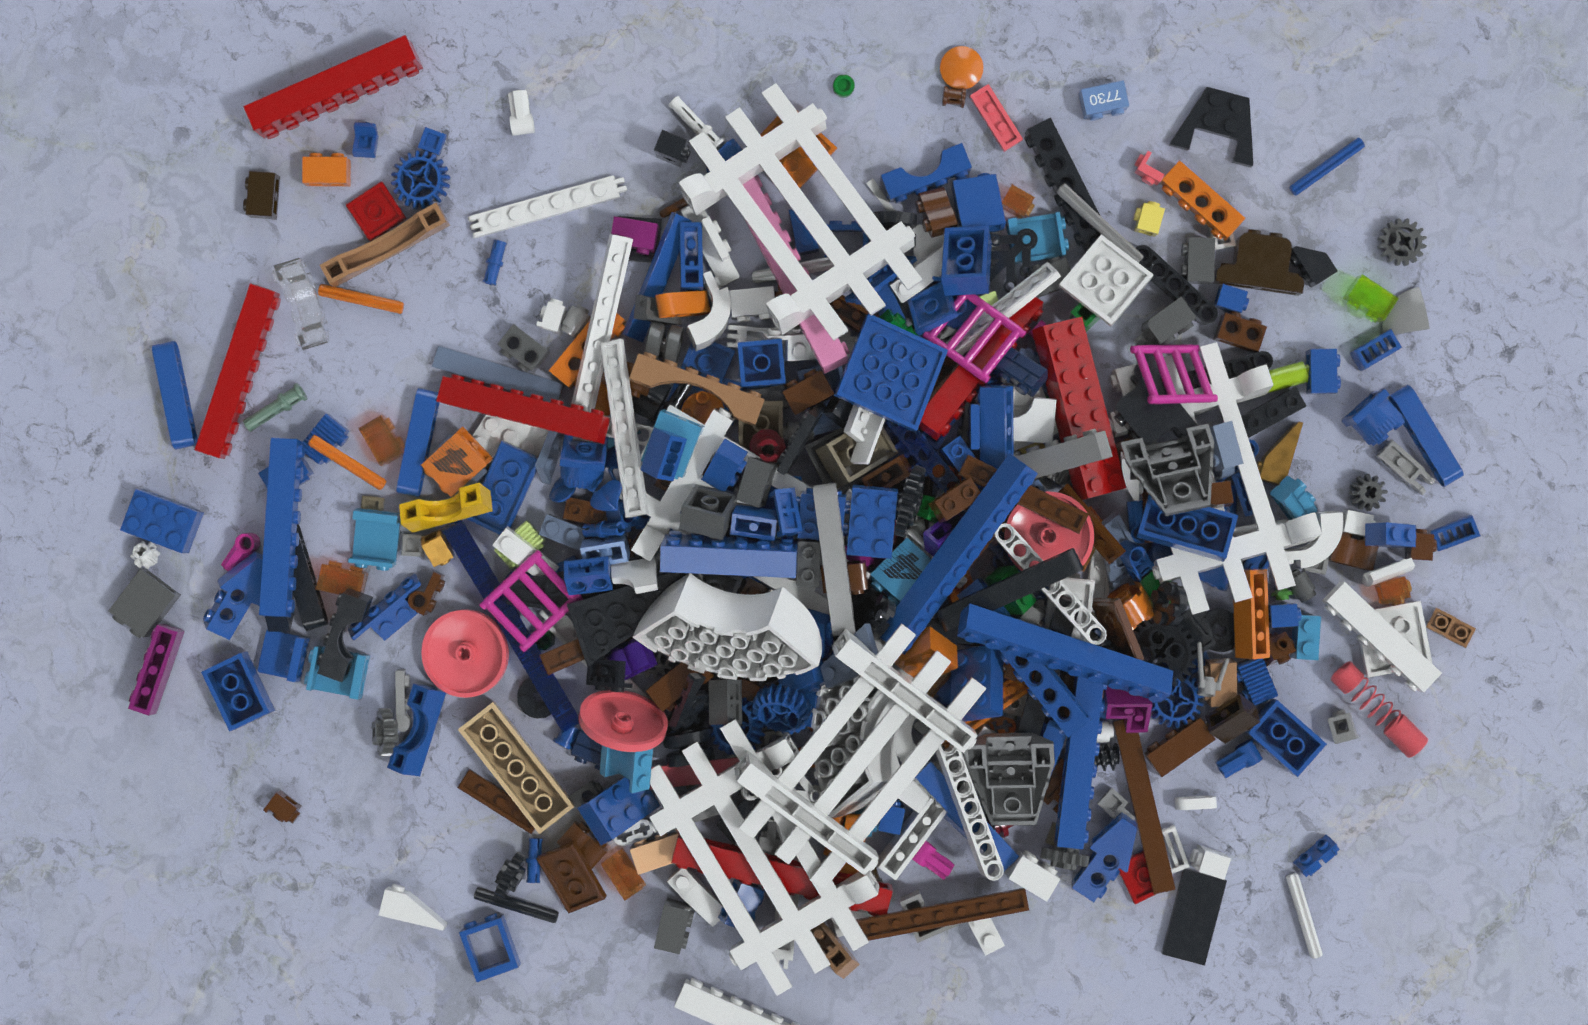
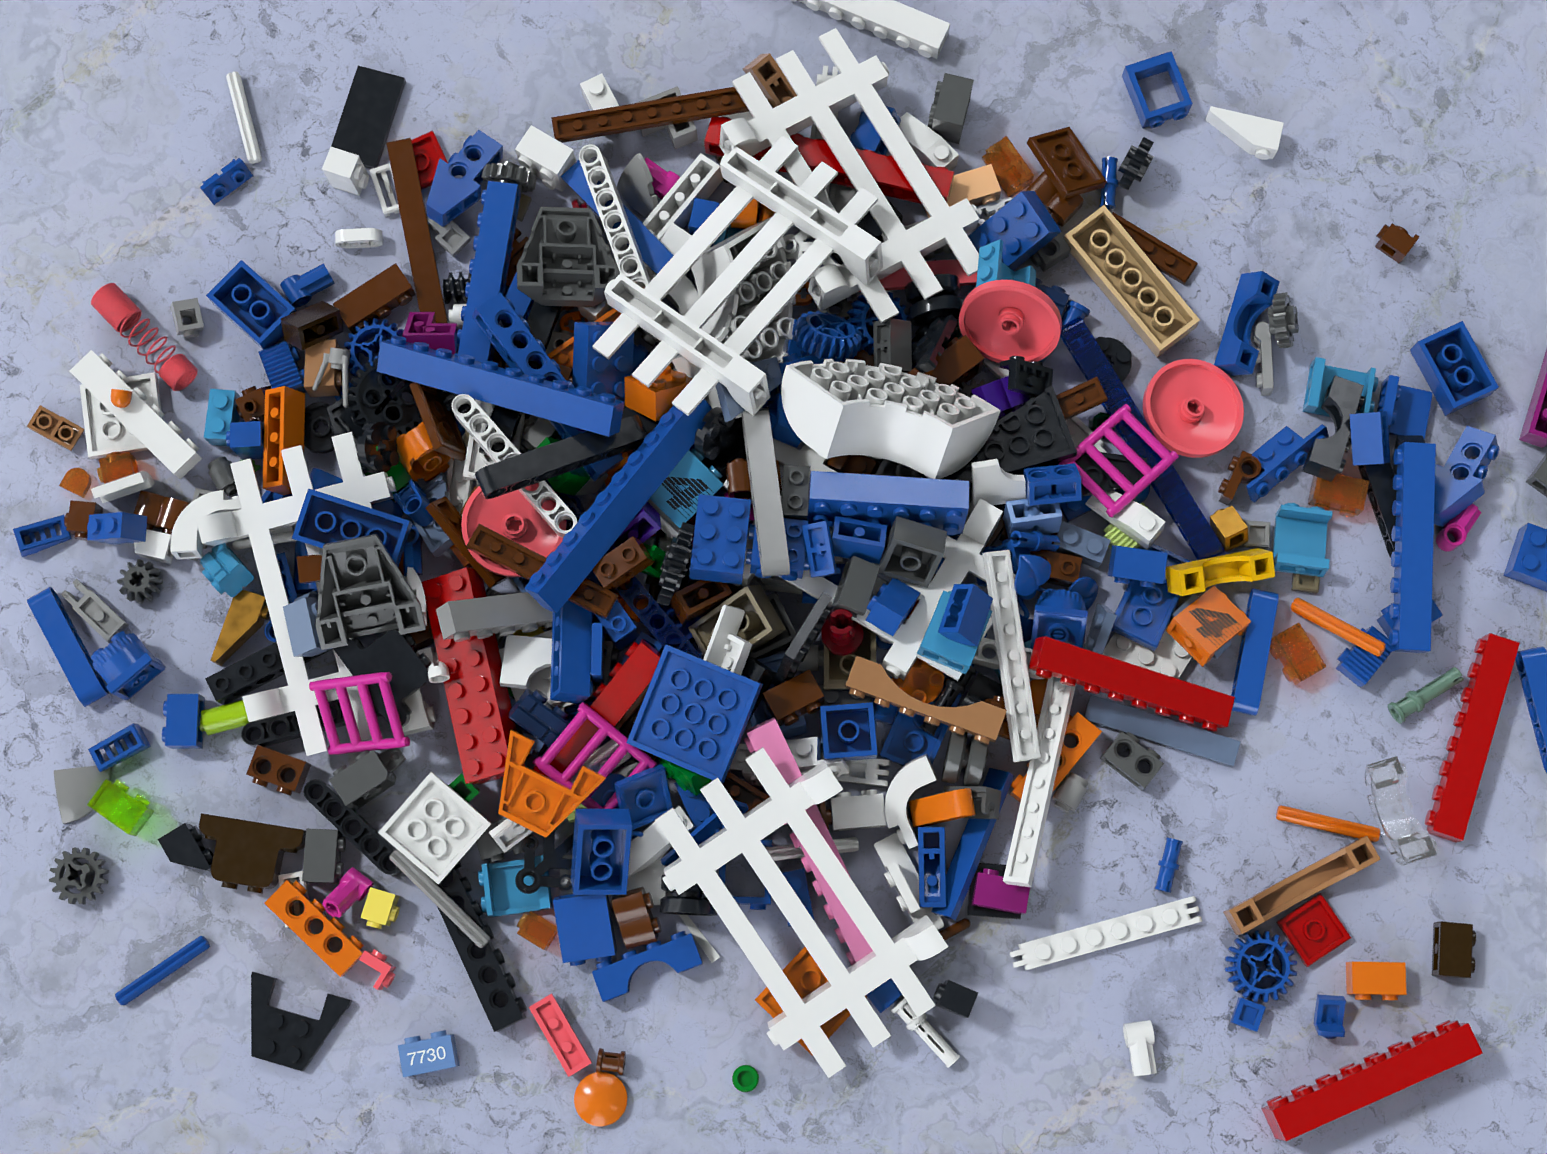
camera: 175 degrees left, 10 degrees down
black axle [474,887,559,923] -> none
white brick [536,298,567,334] -> none
blue brick [1213,284,1249,314] -> none
none -> clear orange tile [59,468,92,498]
none -> orange hinge [110,389,132,408]
none -> dark pink piece [322,867,374,918]
none -> white hinge [428,661,450,683]
none -> orange wing [498,729,607,838]
none -> light grey brick [617,153,658,218]
none -> blue brick [1108,545,1168,588]
none -> blue brick [1349,411,1391,466]

